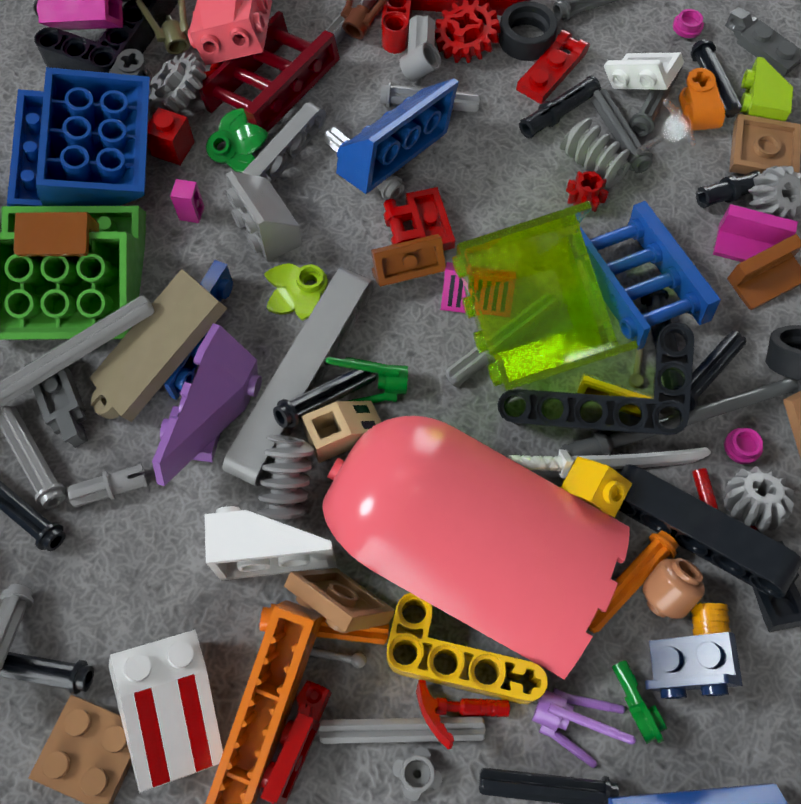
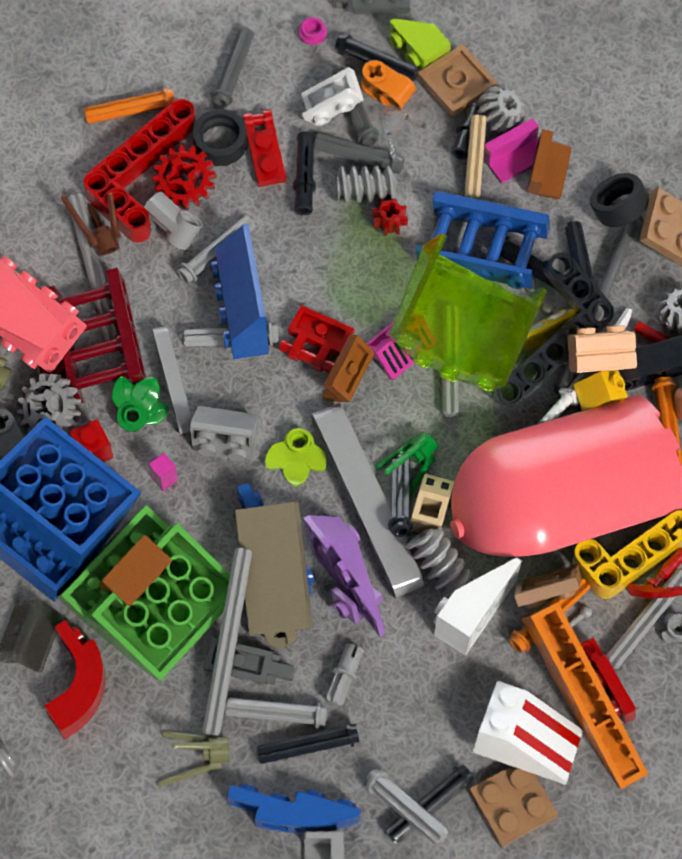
camera: 50 degrees left, 0 degrees up
dark pink plate [724,428,763,464] -> none
none -> tan axle [464,115,487,200]
none -> light nougat brick [568,325,637,373]

